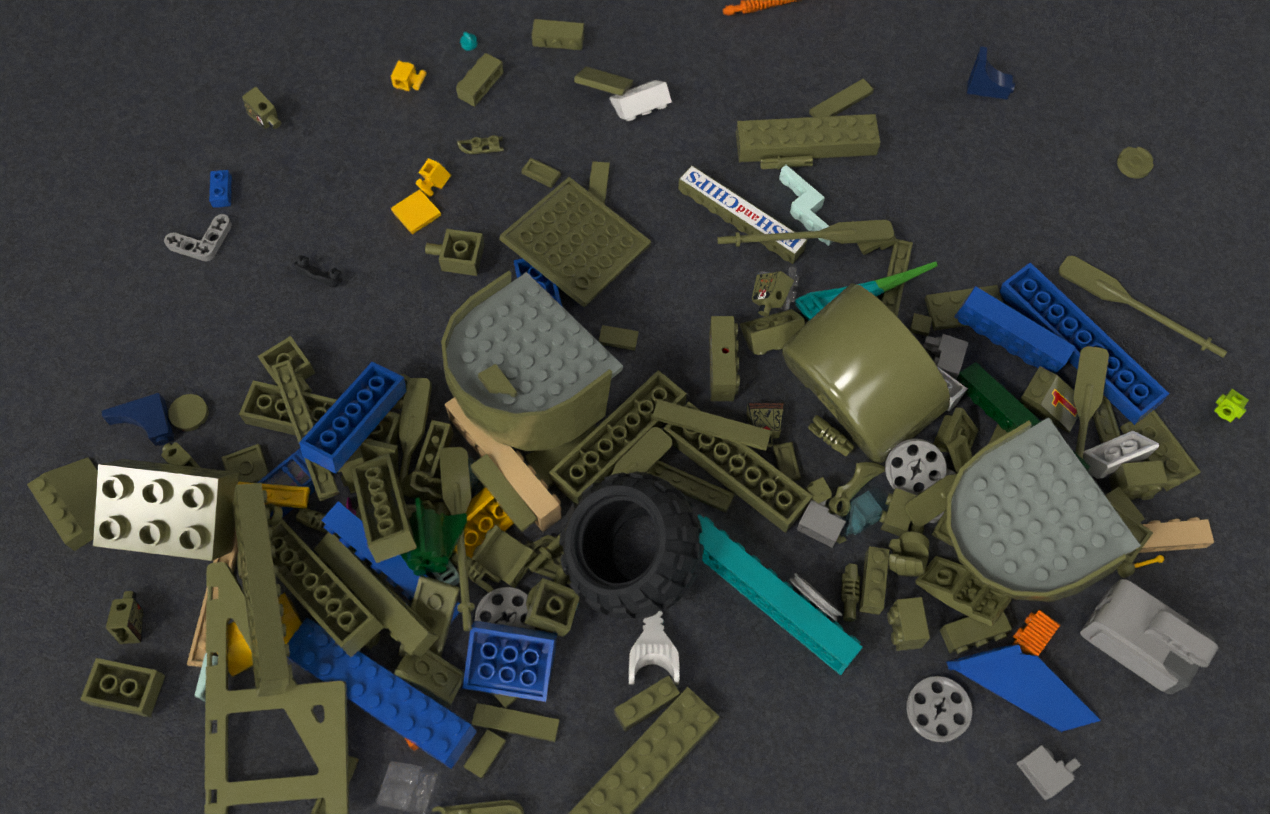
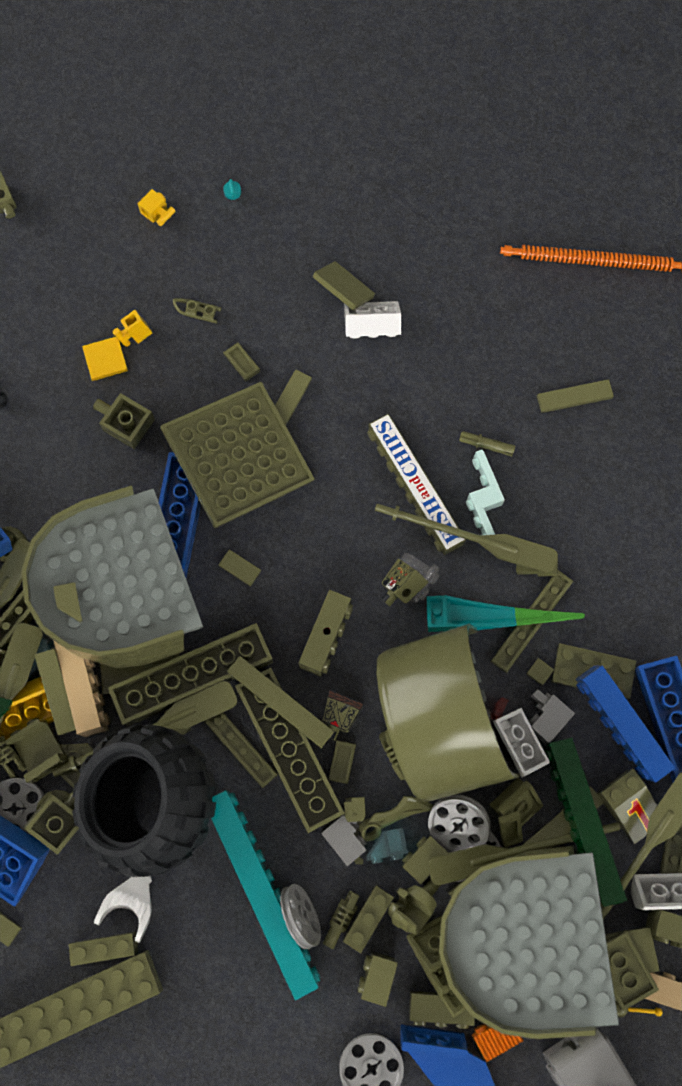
camera: 20 degrees right, 10 degrees up
olive brick [456,53,504,107] -> none
olive brick [532,19,585,50] -> none
olive brick [736,114,880,162] -> none
olive slope [740,309,805,355] -> none

